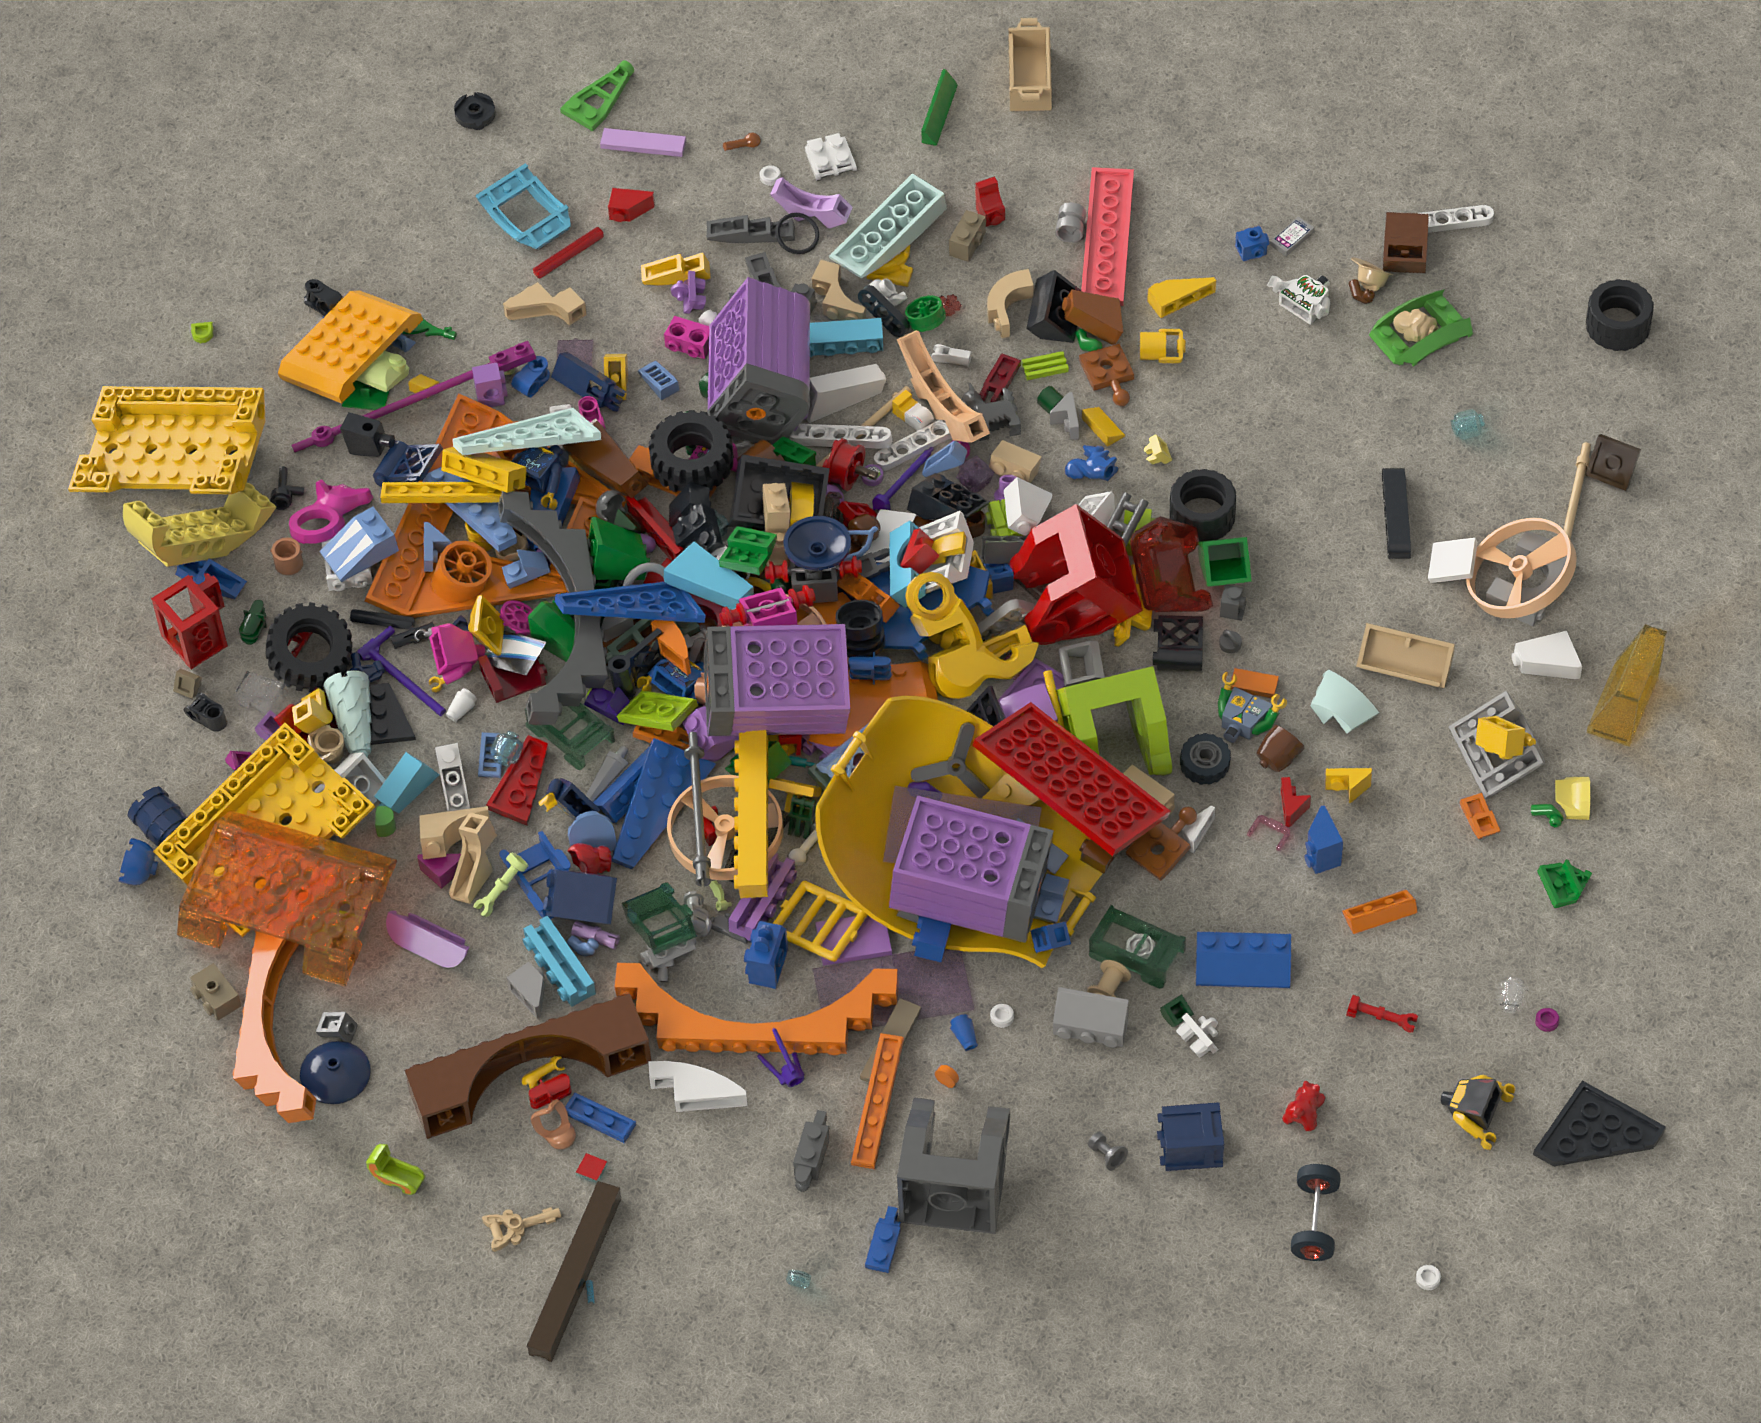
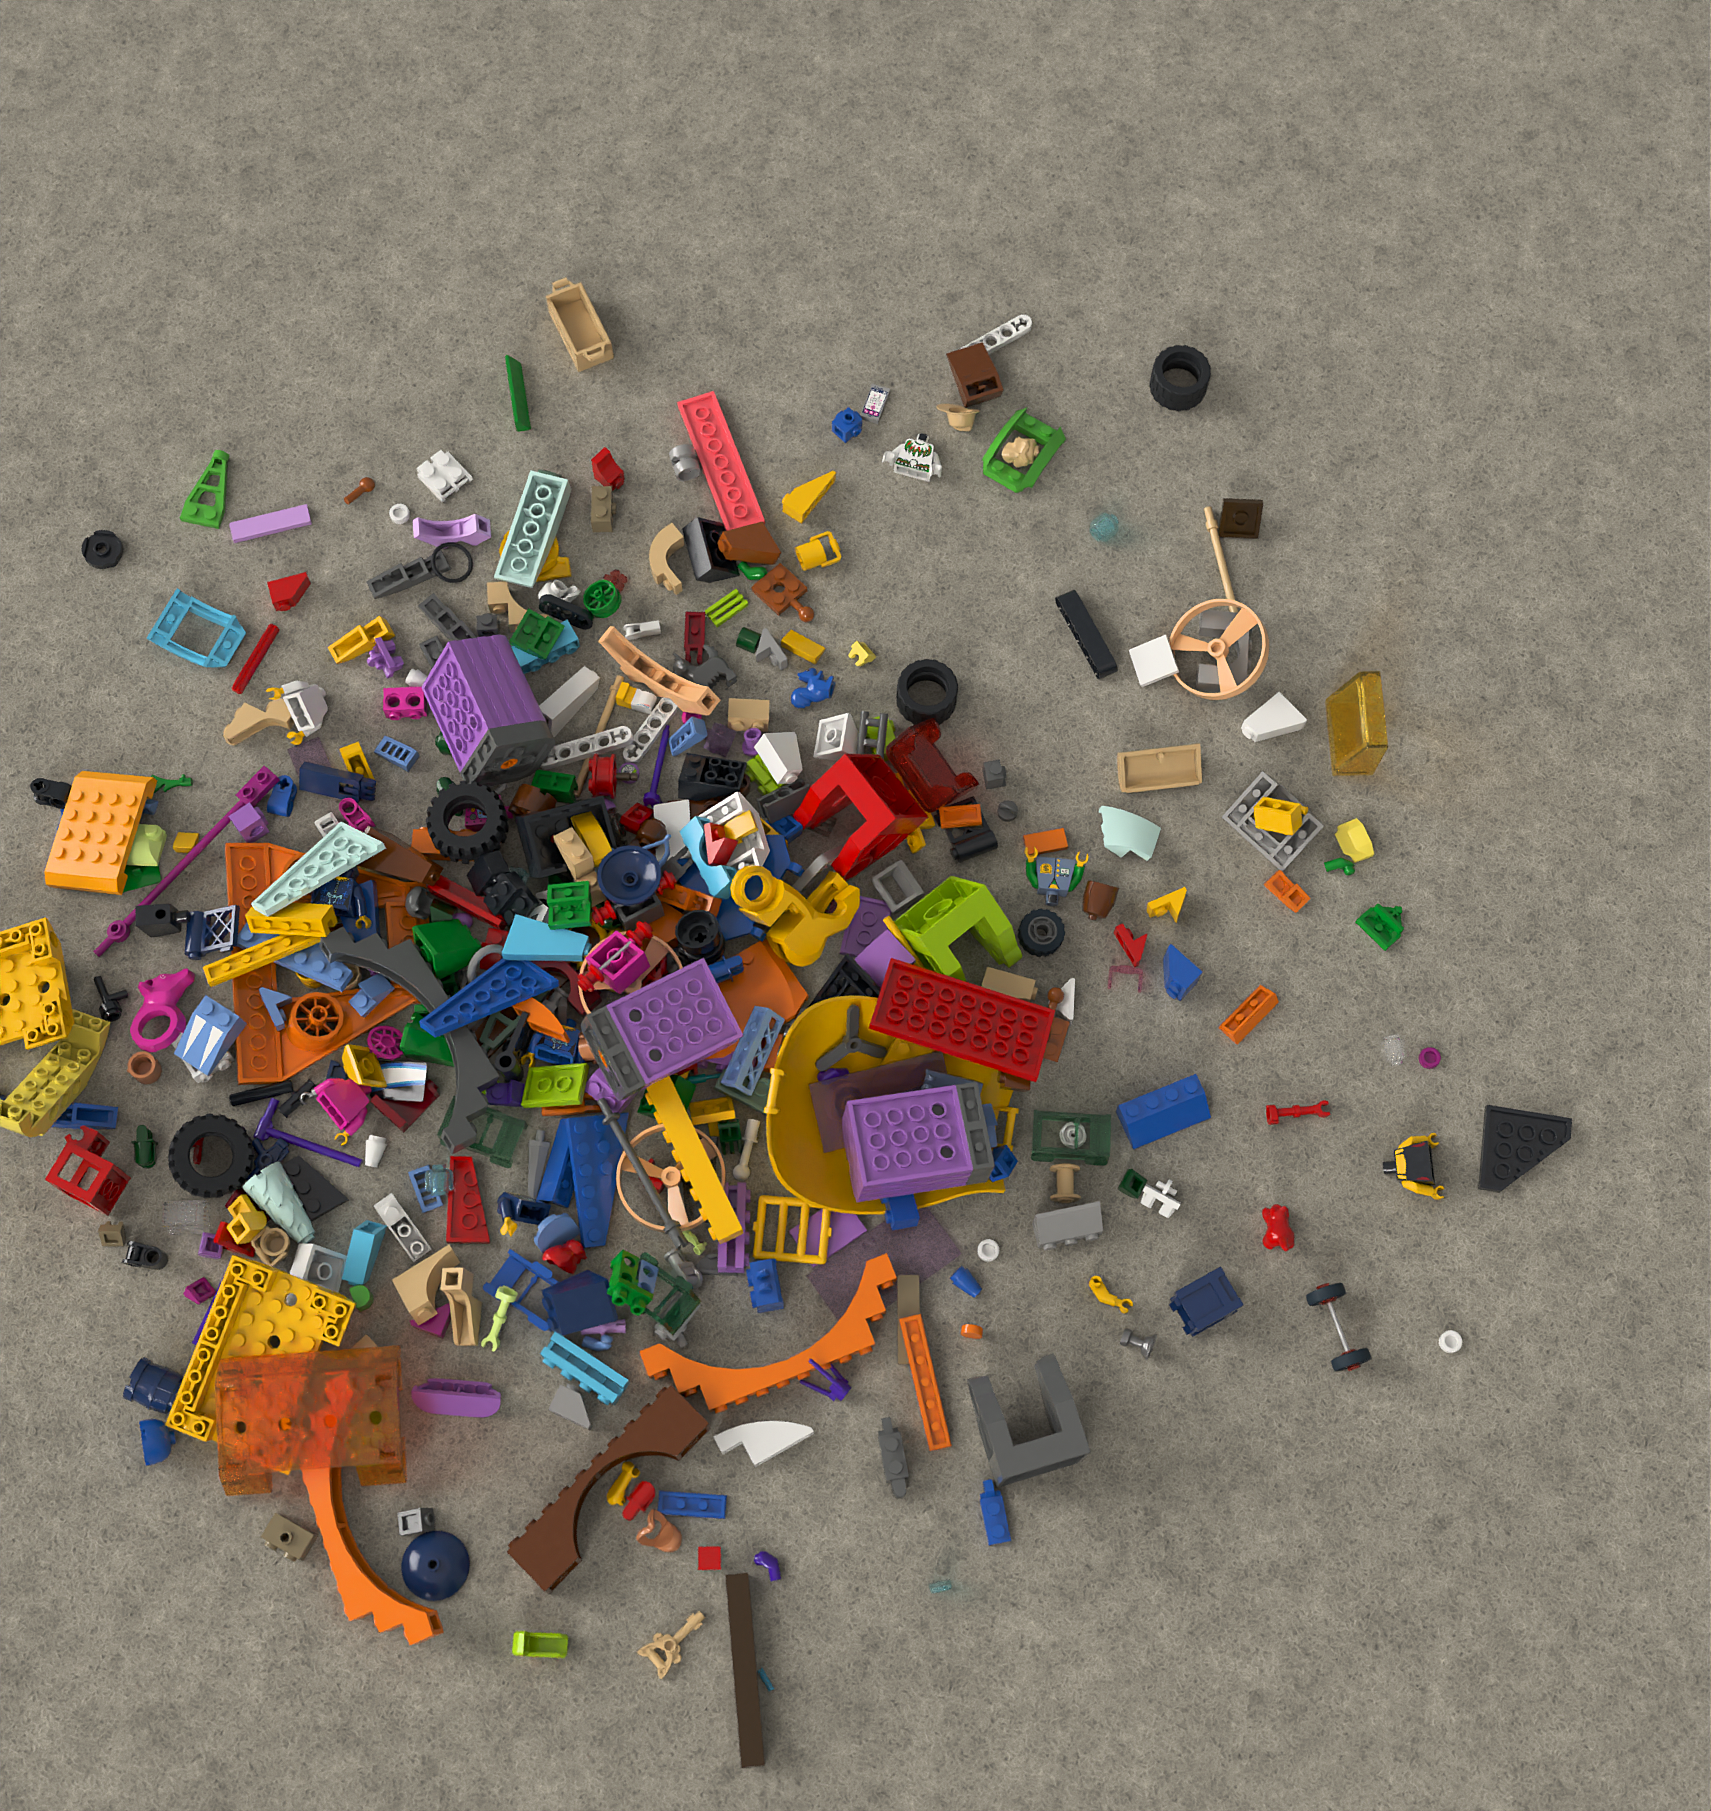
camera: 30 degrees left, 15 degrees up
green slope [1197,537,1252,587] -> none
reddish brown arm [1348,279,1375,304] -> none
none -> white torso [266,681,328,745]
none -> green slope [509,608,565,660]
none -> green hips [607,1249,658,1316]
none -> dark purple arm [754,1551,781,1582]
none -> orange tile [939,804,982,829]
none -> yellow arm [1089,1276,1133,1314]

